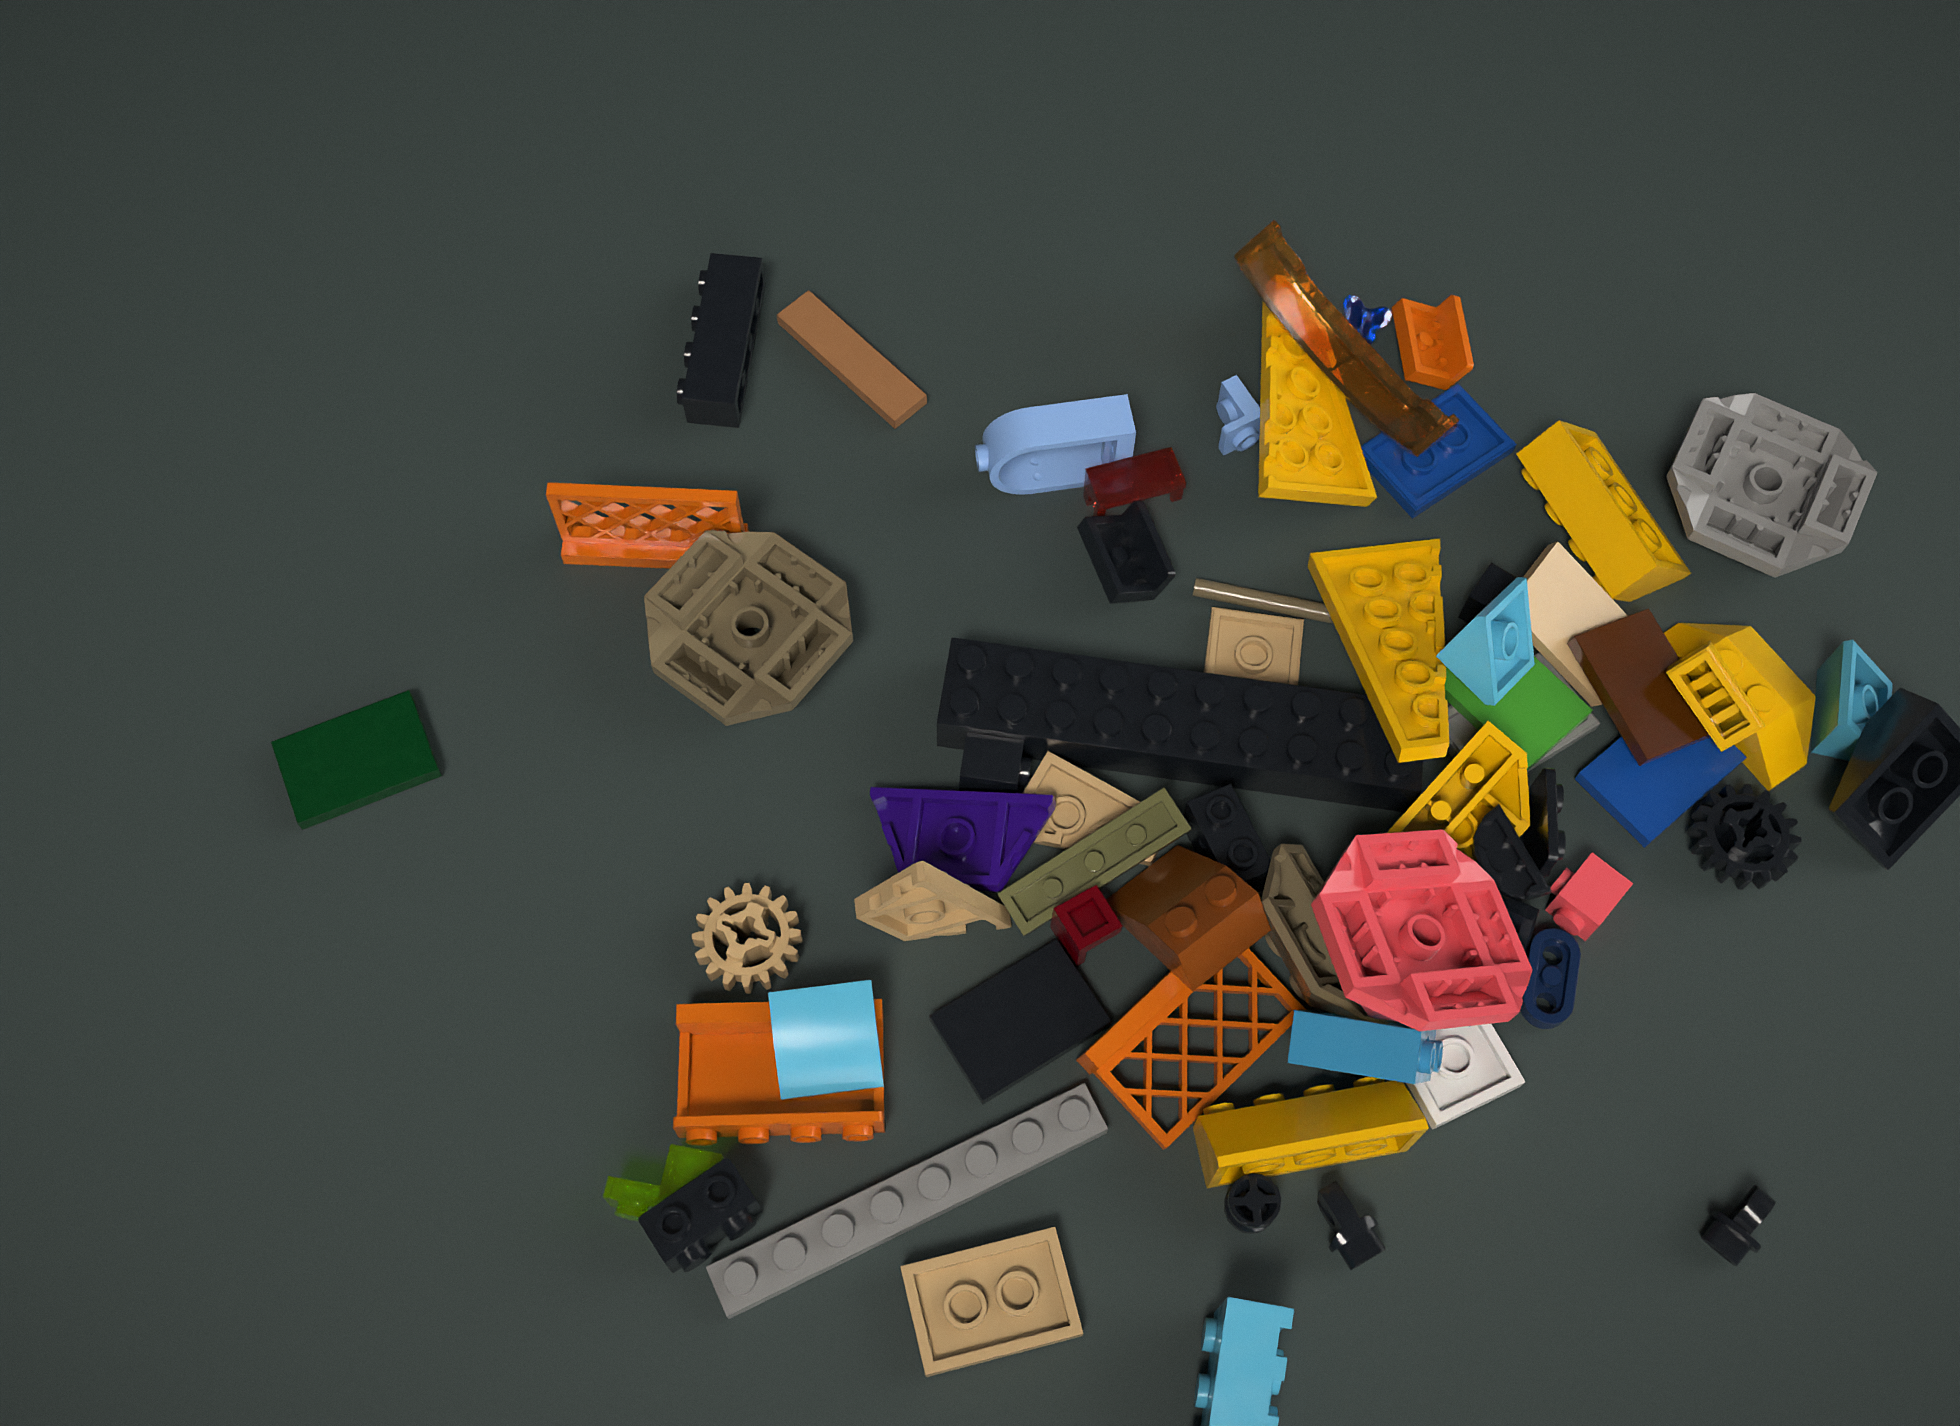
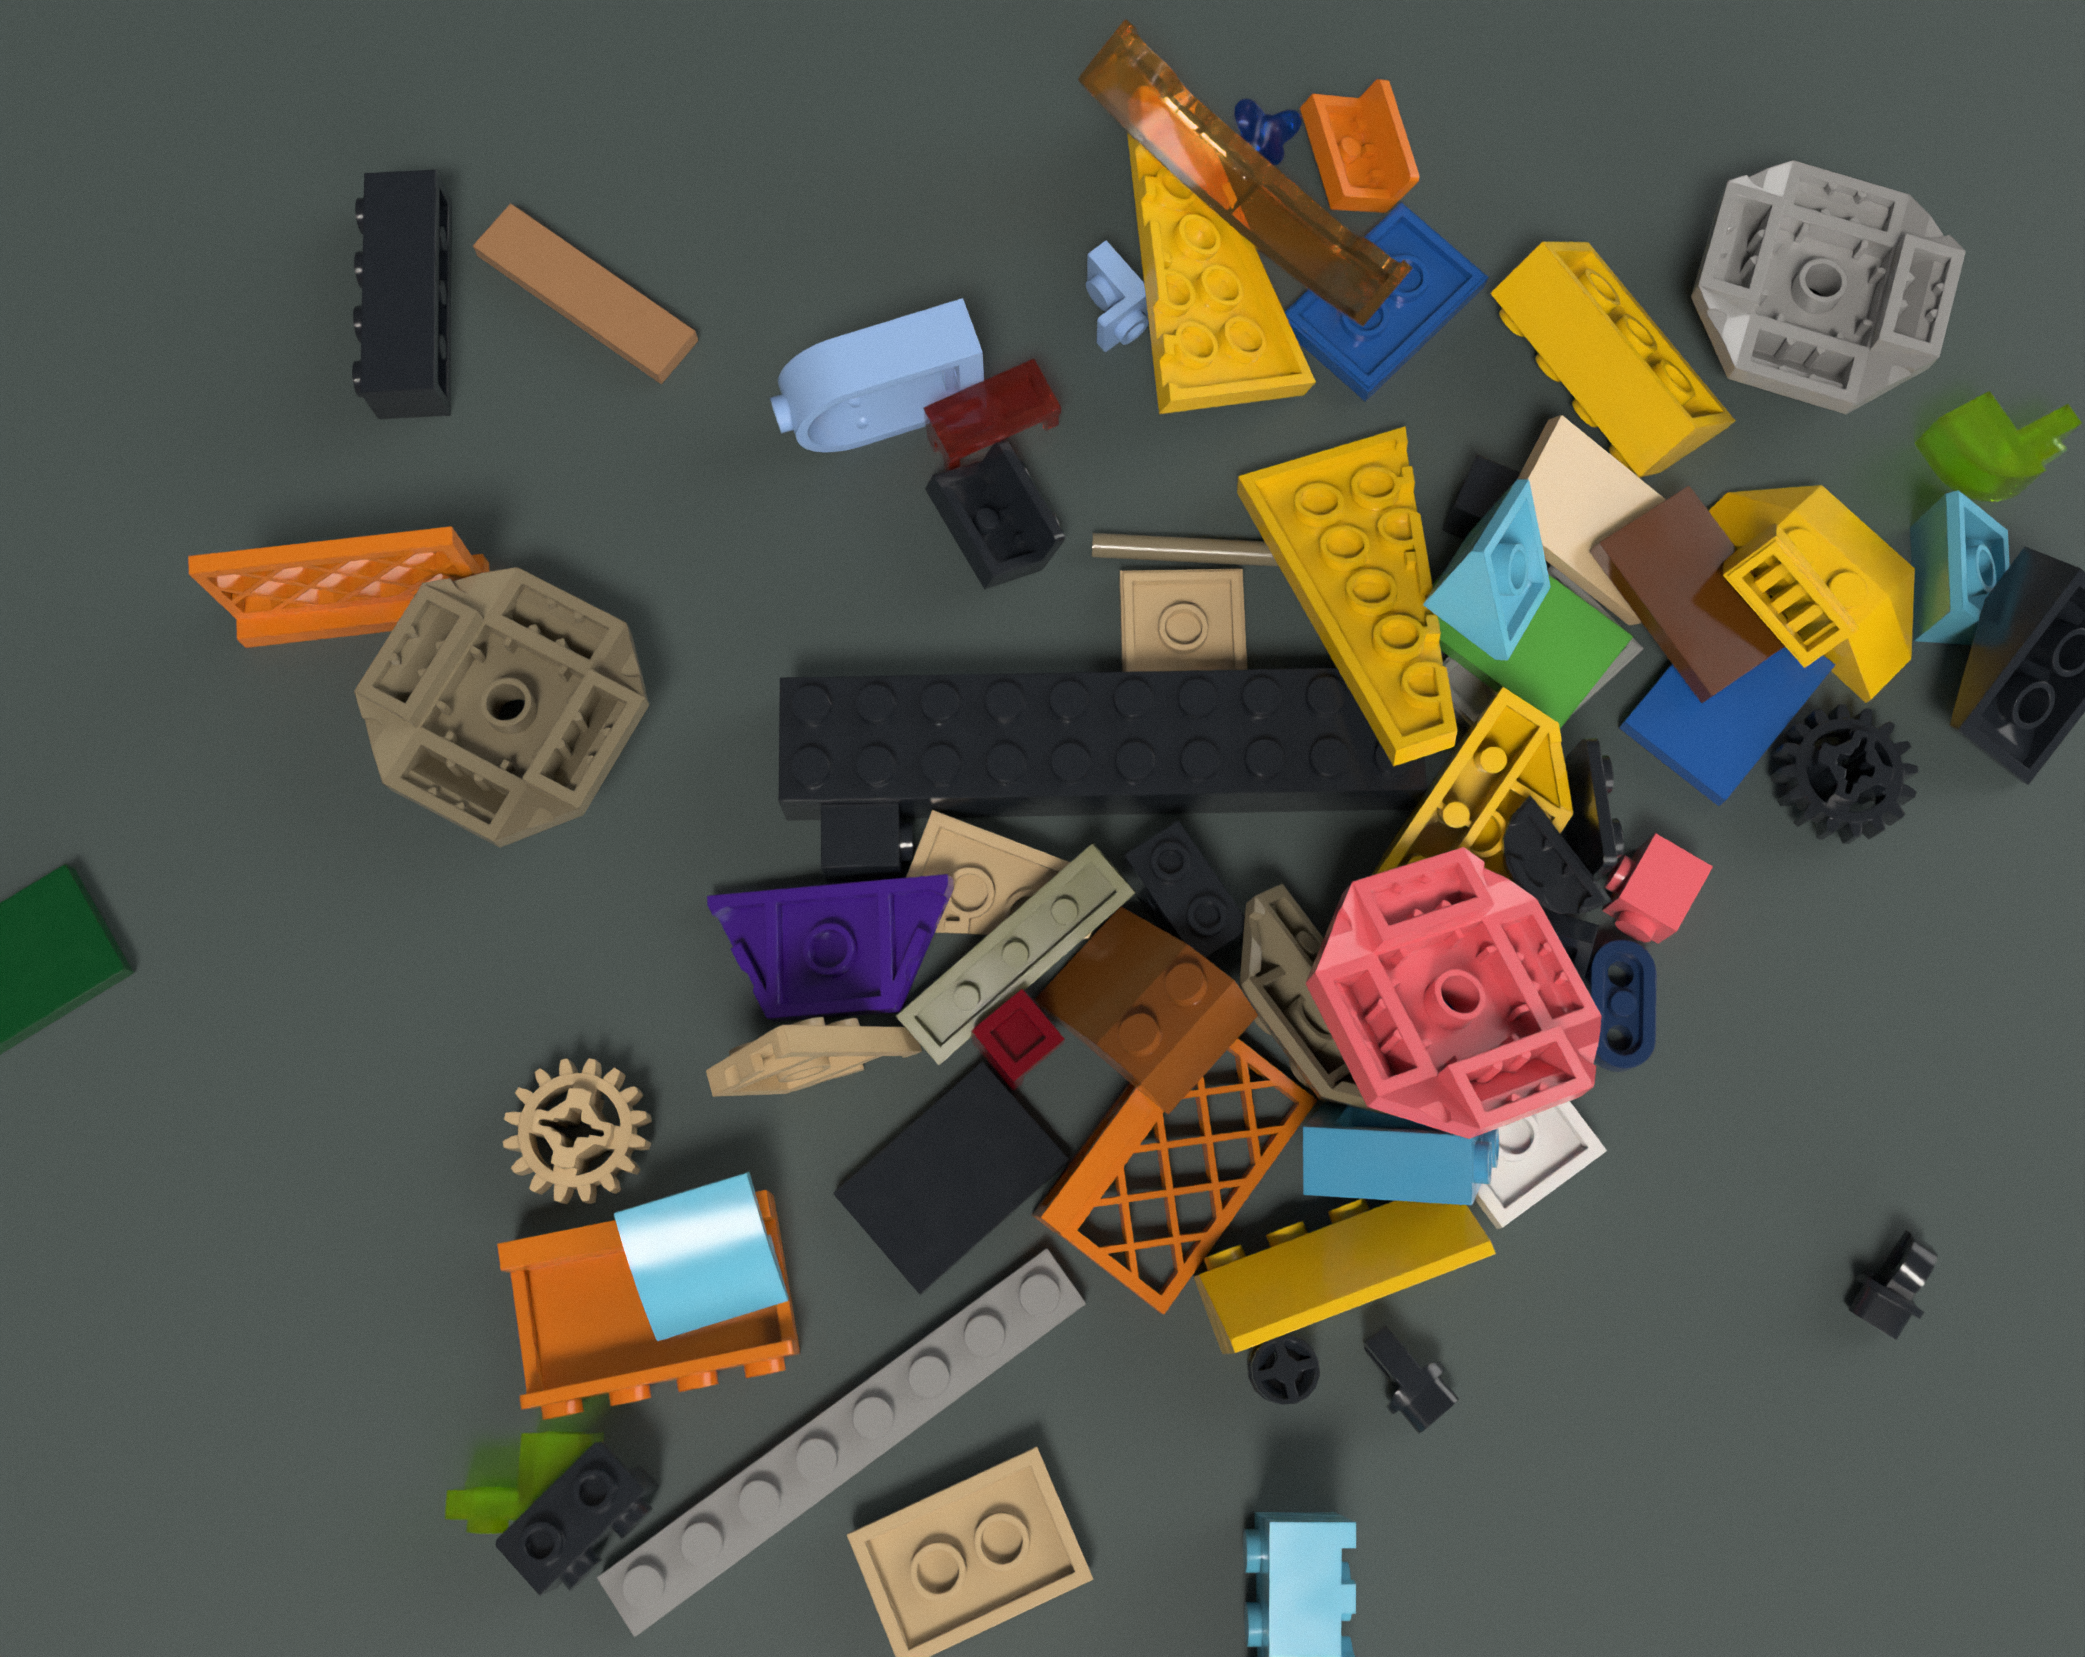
camera: 10 degrees left, 10 degrees up
none -> clear neon green brick [1914,391,2082,502]

